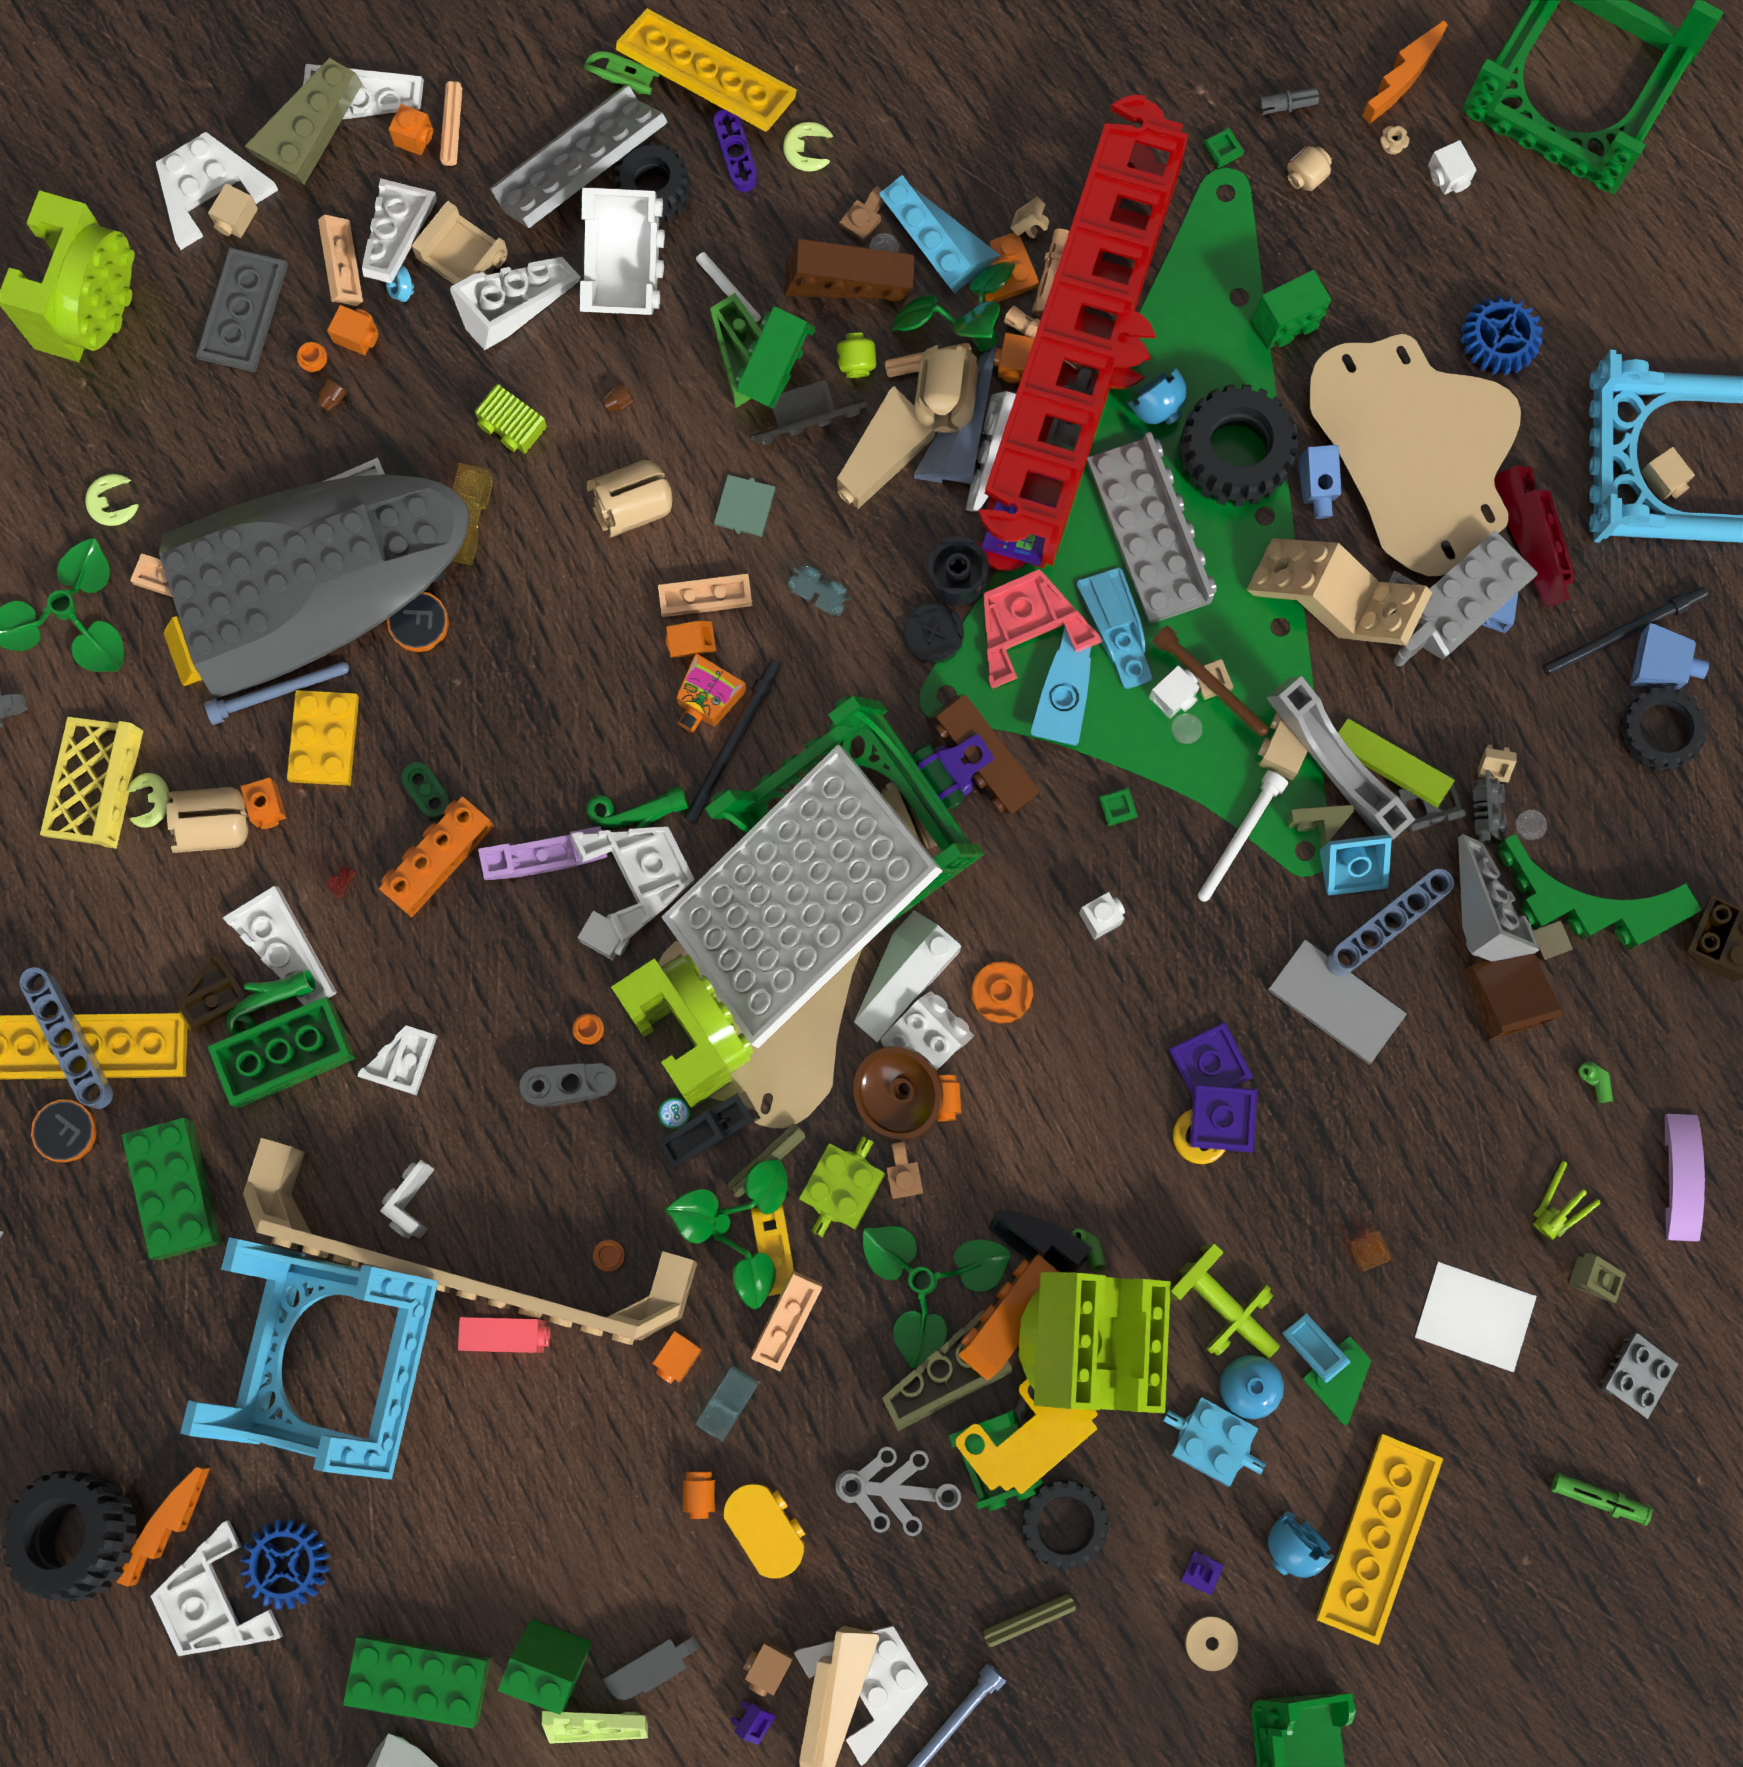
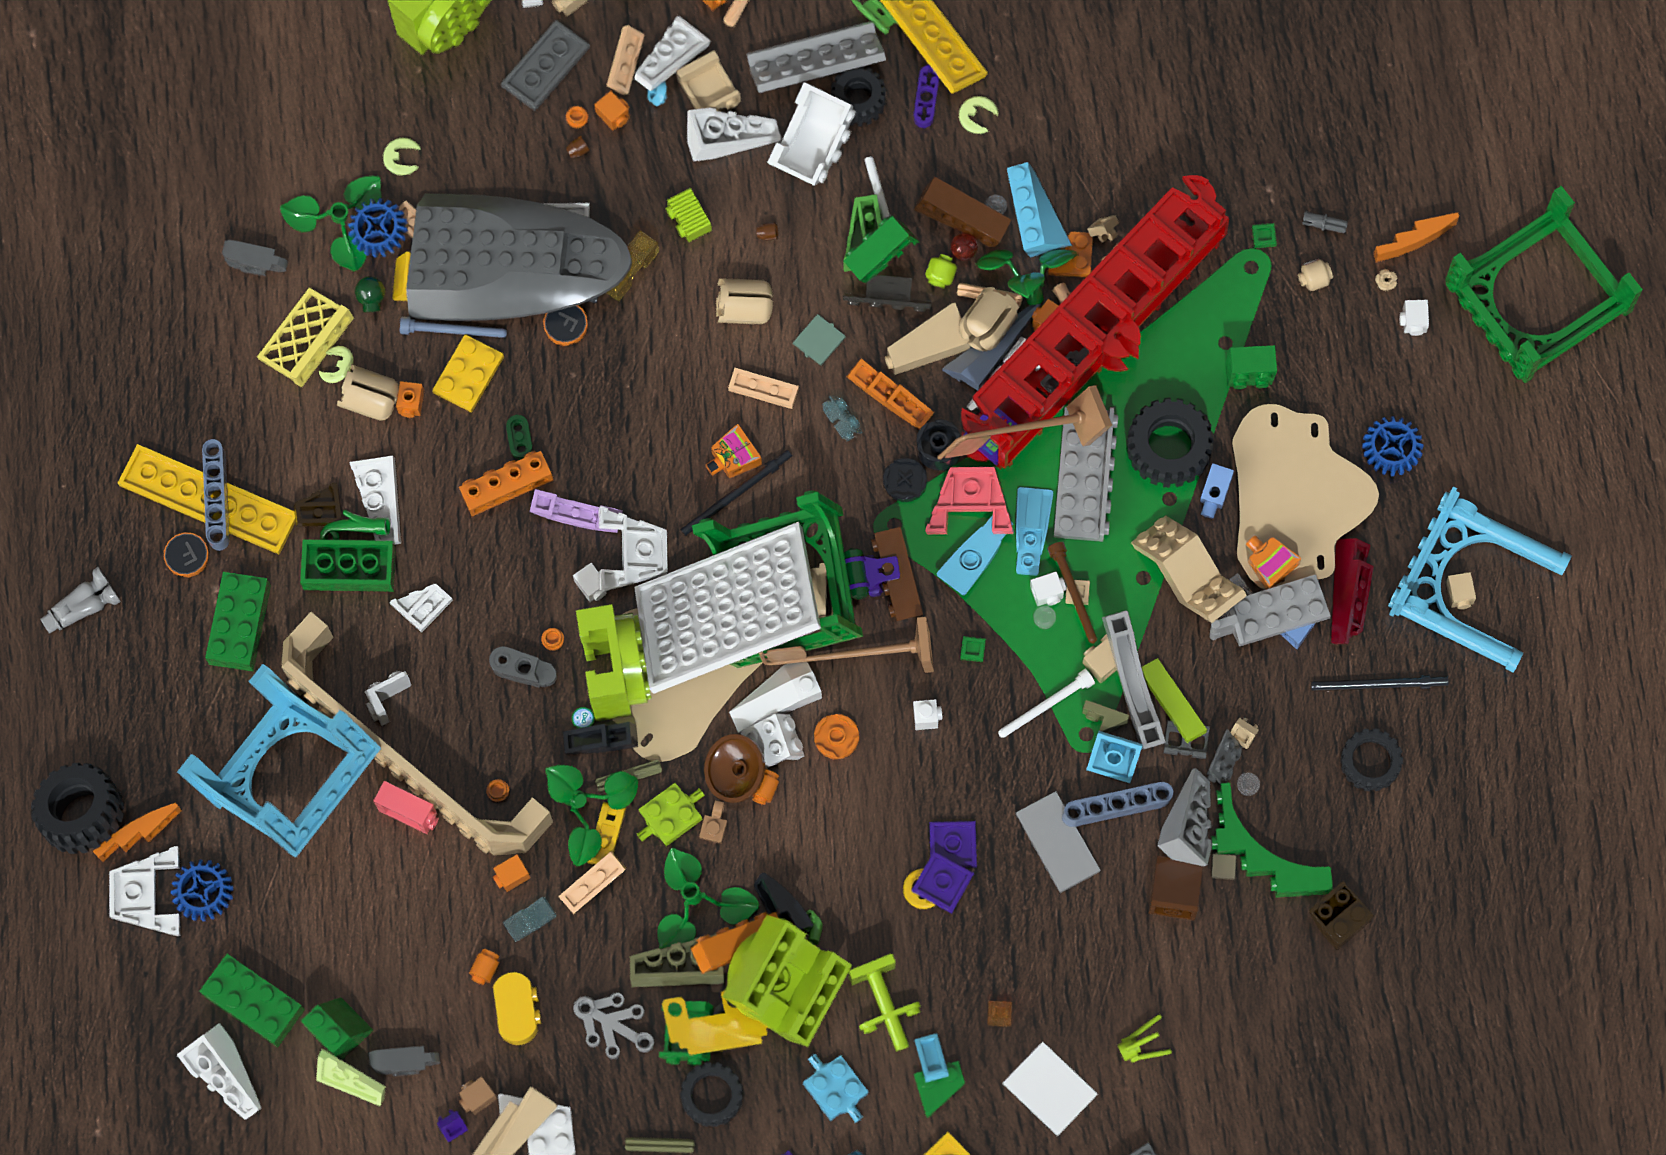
camera: 30 degrees right, 5 degrees down
clear red tile [325,866,356,898] -> none
green plant [586,785,689,829] -> none
orange brick [665,621,716,657] -> none
medium nougat plate [840,186,885,243] -> none
dark azure cylinder [1126,368,1188,425] -> none
dark azure cylinder [1219,1355,1284,1420] -> none
olive slope [1569,1253,1626,1303] -> none
bright green arm [1578,1061,1613,1103] -> none
medium blue torso [1630,623,1709,689] -> none
lavender slope [1664,1114,1705,1242] -> none
none -> blue gear [348,198,408,258]
none -> dark green piece [355,276,385,313]
none -> medium nougat piece [759,617,934,673]
none -> orange slope [846,359,934,430]
none -> medium nougat piece [938,386,1112,460]
none -> clear red piece [951,233,978,261]
none -> orange torso [1246,535,1301,590]

